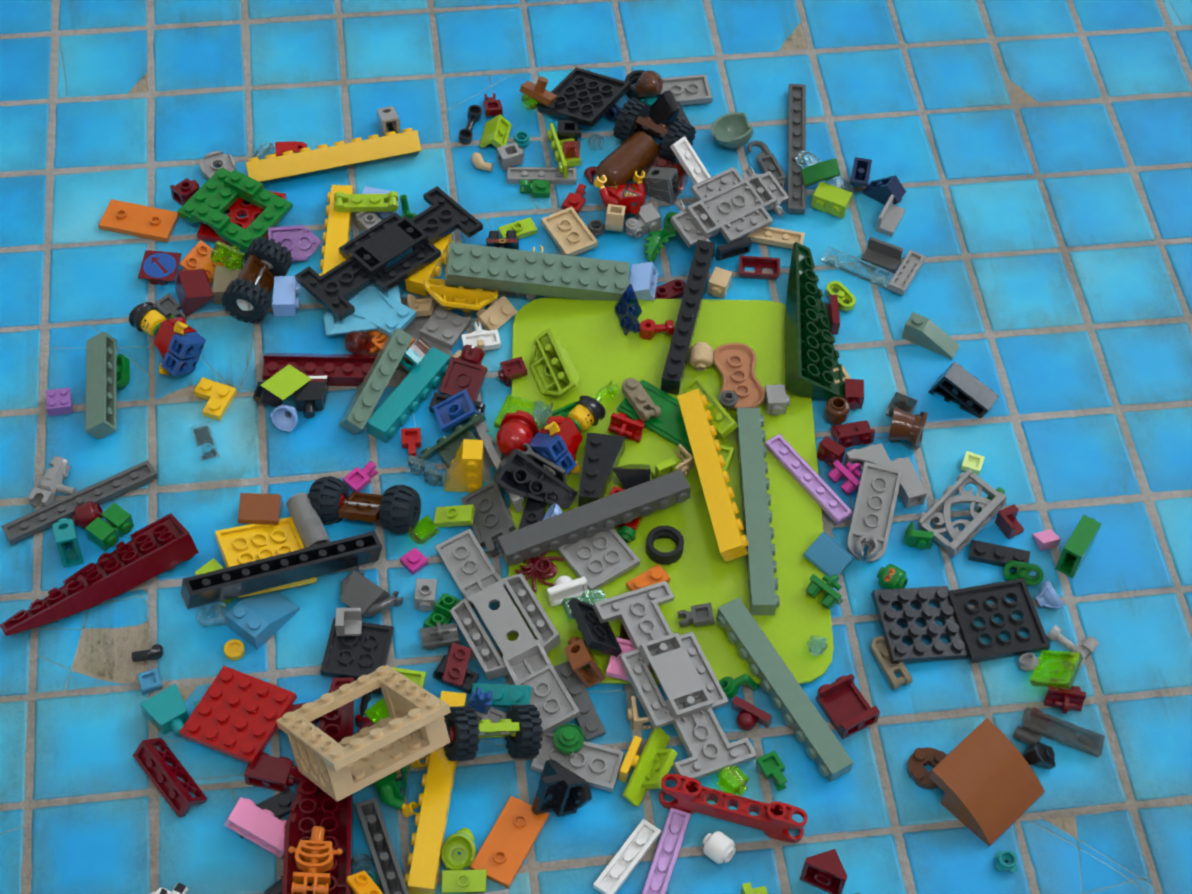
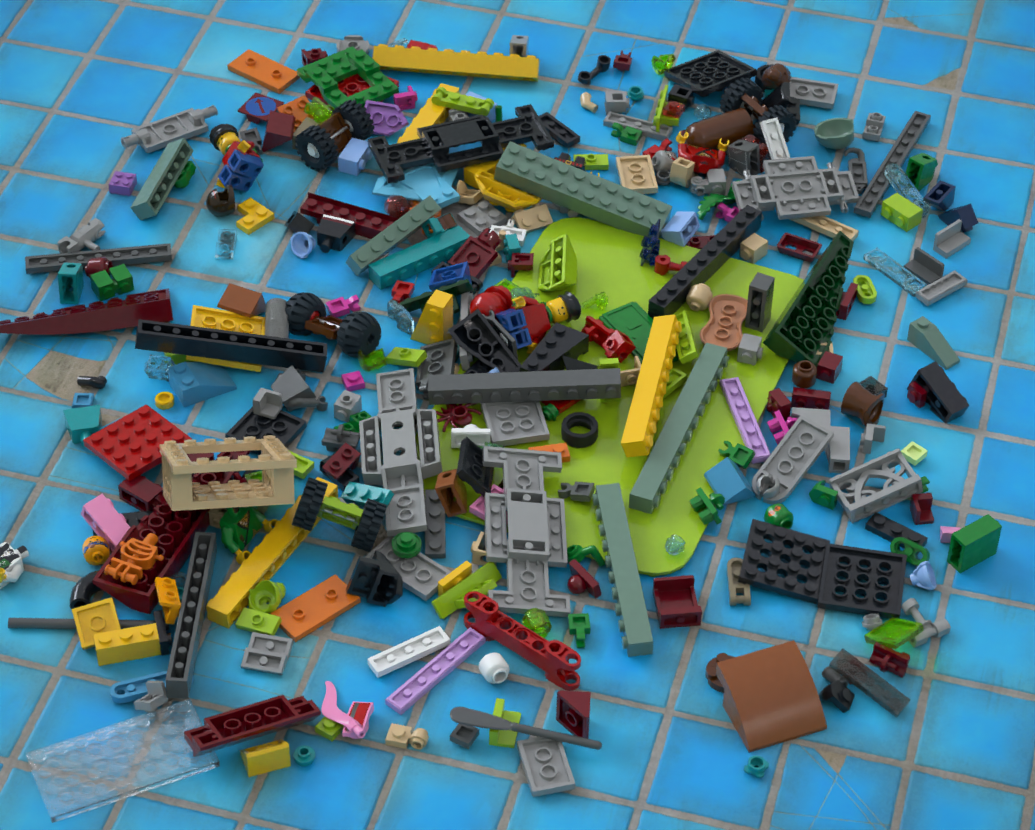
camera: 25 degrees right, 10 degrees down
dark red fence [133,738,207,817] -> none
lime sticker [261,364,311,400] -> none
blue plate [468,687,493,714] -> none
lime panel [480,114,512,148] -> none
dark orange tile [519,77,557,106] -> none
dark tan plate [621,378,661,422] -> none
black tile [715,237,752,261] -> none
dark grey plate [719,390,738,409] -> none
green slope [801,158,841,187] -> none
none -> light orange head [82,536,110,566]
none -> light grey plate [121,105,218,153]
none -> dark brown helmet [206,185,235,217]
none -> dark pink bracket [394,86,418,111]
none -> teal piece [503,234,521,262]
none -> black plate [539,112,580,148]
none -> red brick [602,329,636,363]
none -> light grey head [652,150,677,172]
none -> dark pink plate [715,202,739,222]
none -> green plate [718,441,755,470]
none -> dark grey brick [745,272,775,332]
none -> light grey bracket [860,423,886,454]
none -> light grey slope [862,112,886,142]
none -> green torso [902,153,938,193]
none -> dark red plate [907,381,927,408]

